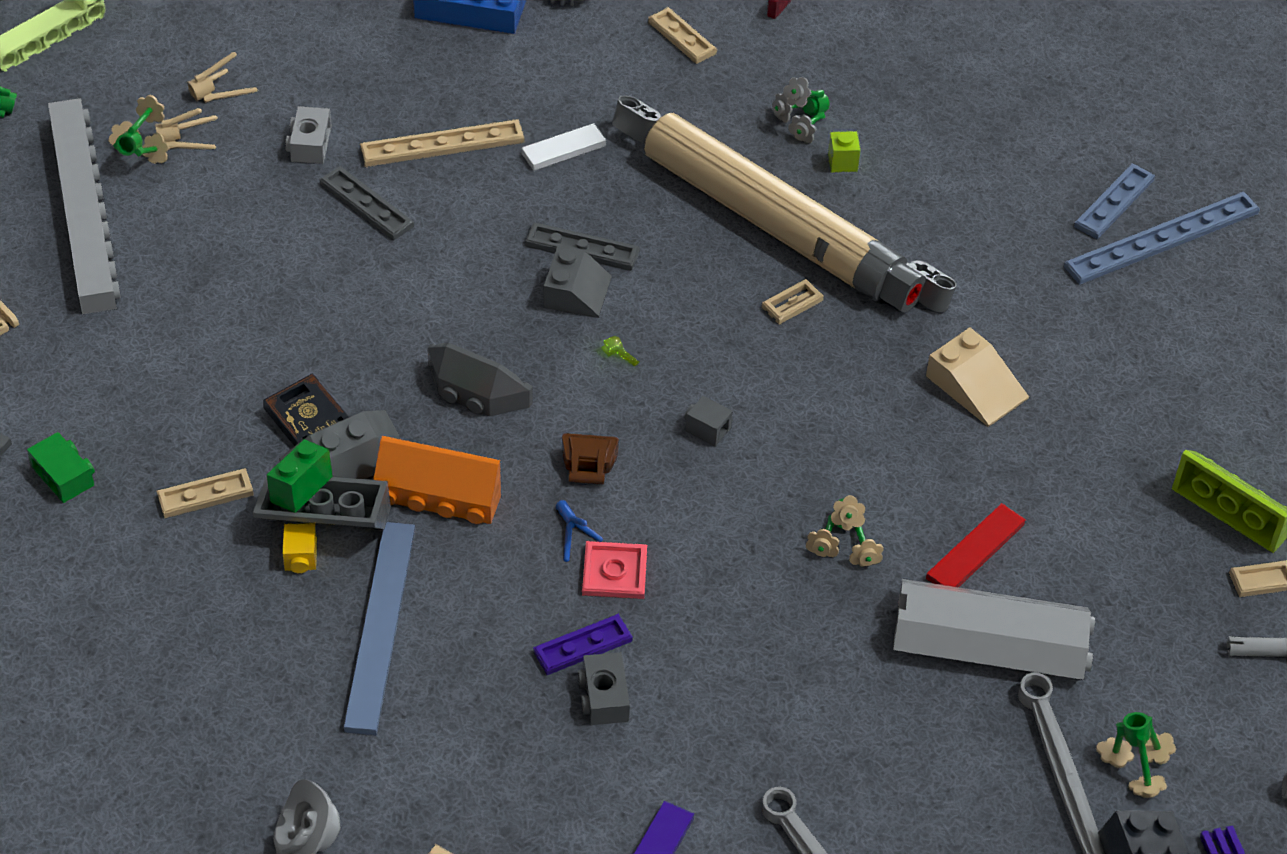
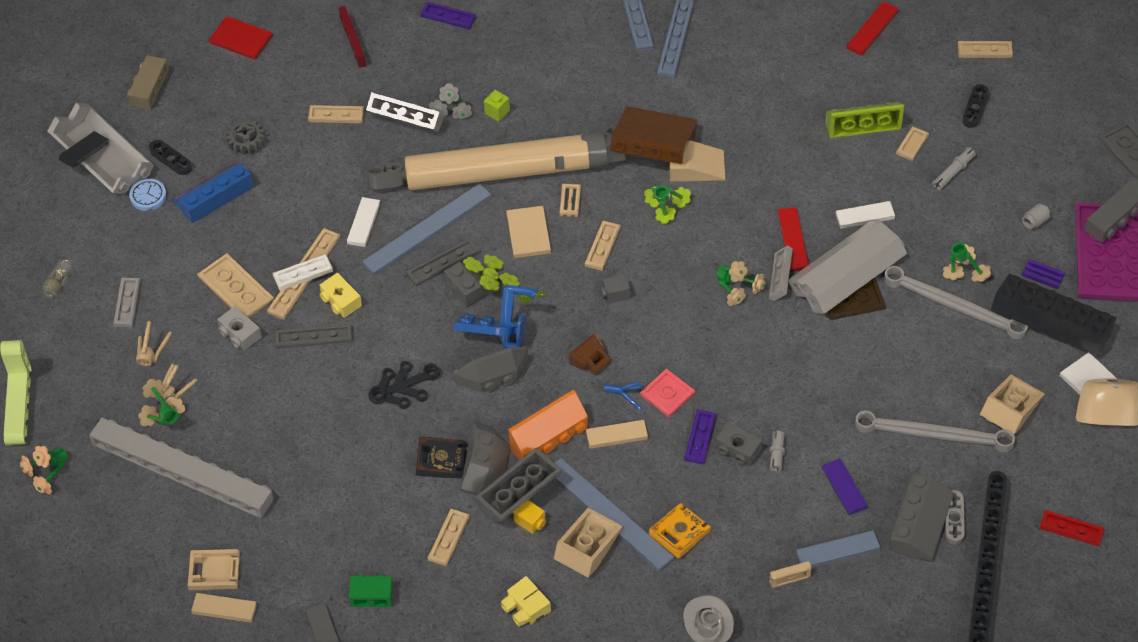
camera: 45 degrees left, 5 degrees up
green brick [266,439,333,513] -> none
none -> light grey tile [113,278,141,327]
none -> tan tile [197,253,274,318]
none -> white tile [273,254,333,291]
none -> light yellow brick [320,273,362,318]
none -> sand blue tile [362,183,491,276]
none -> brick [366,93,444,133]
none -> black plant [368,361,439,409]
none -> dark purple tile [421,2,476,30]
none -> blue plate [454,285,538,349]
none -> lime plant [463,255,520,291]
none -> light yellow hips [501,576,551,627]
none -> tan tile [506,206,551,258]
none -> tan slope [554,508,623,578]
none -> tan tile [585,221,620,271]
none -> tan tile [586,420,648,449]
none -> reddish brown panel [610,106,697,164]
none -> lime plant [644,185,691,224]
none -> light orange container [649,503,712,559]
none -> light grey tile [769,245,792,301]
none -> light grey pin [769,431,785,471]
none -> dark brown tile [827,277,886,321]
none -> white tile [836,201,895,229]

